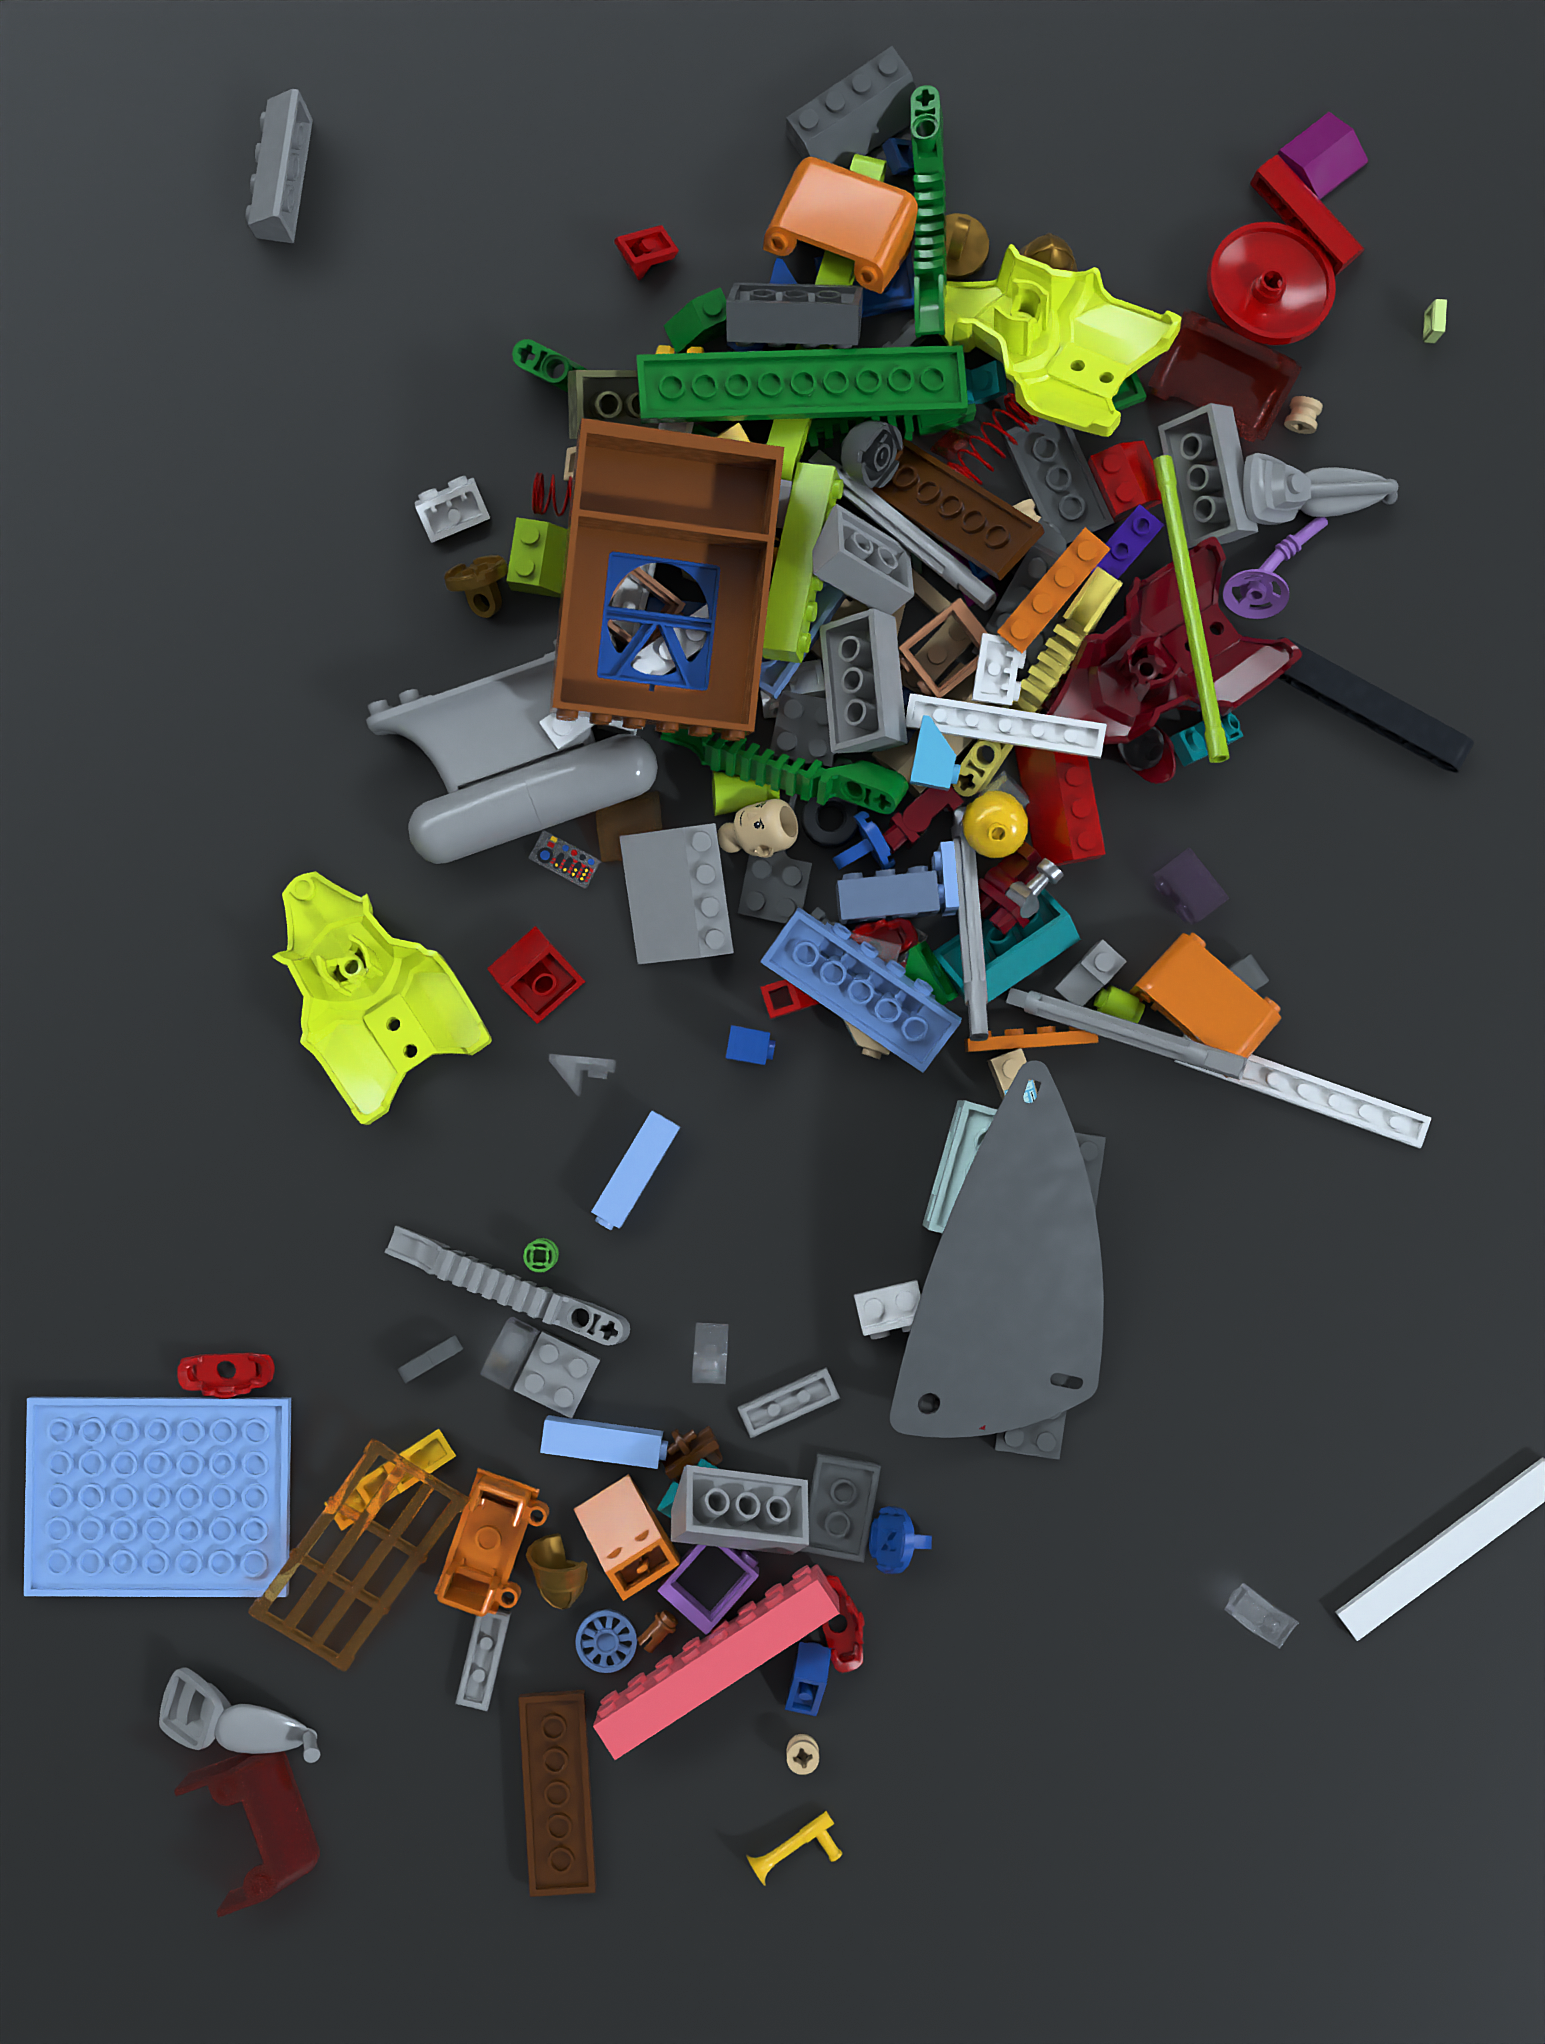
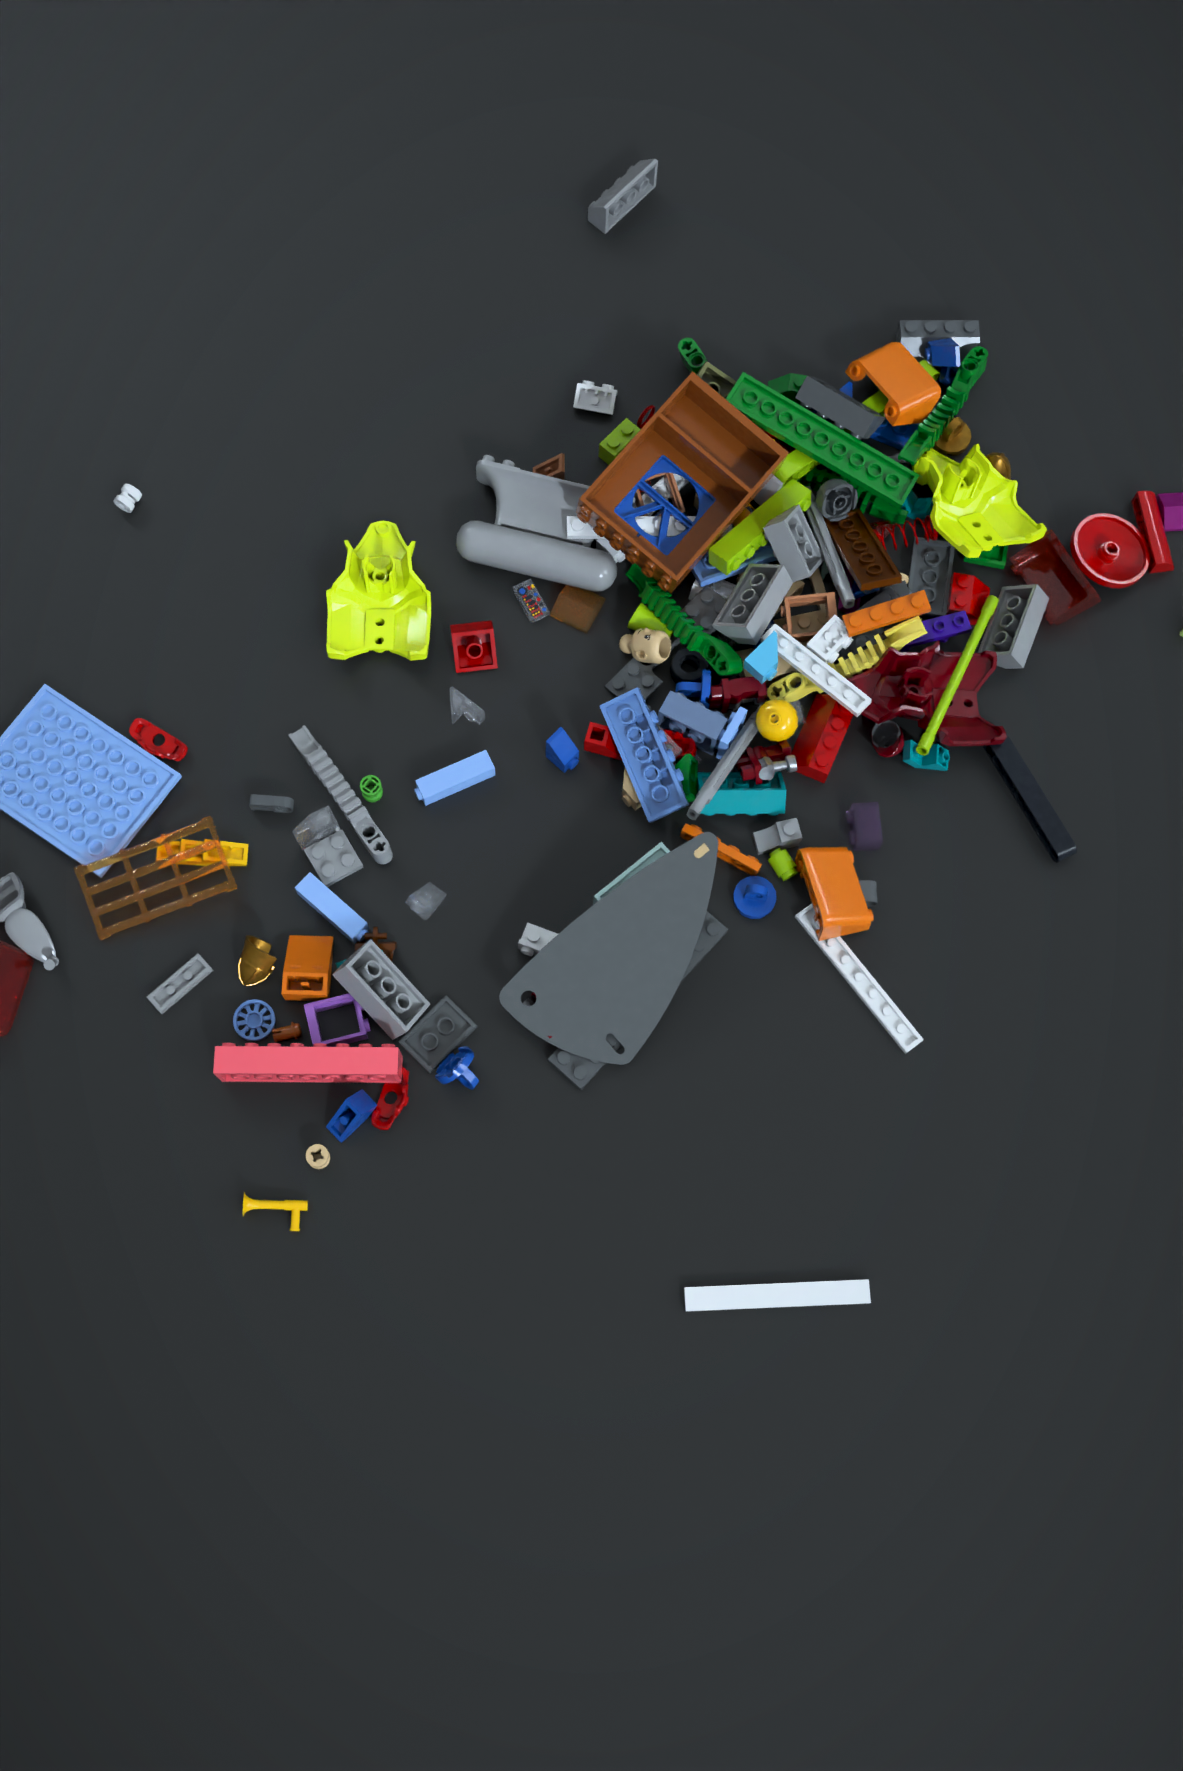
camera: 30 degrees right, 15 degrees down
orange container [434,1468,549,1617] -> none
pearl gold tile [444,555,508,618] -> none
reddish brown plate [518,1690,597,1897] -> none
red slope [614,225,679,281] -> none
light grey slope [619,823,734,964] -> none
light grey tile [738,1367,840,1438] -> none
light grey piece [1006,987,1247,1080] -> none
medium lavender dish [1223,517,1328,619] -> none
clear slope [1224,1583,1298,1648] -> none
light grey piece [1243,453,1399,525] -> none
tan wheel [1284,396,1323,434] -> none
none -> nougat slope [533,453,565,480]
none -> blue tile [733,876,777,919]
none -> blue slope [925,338,960,367]

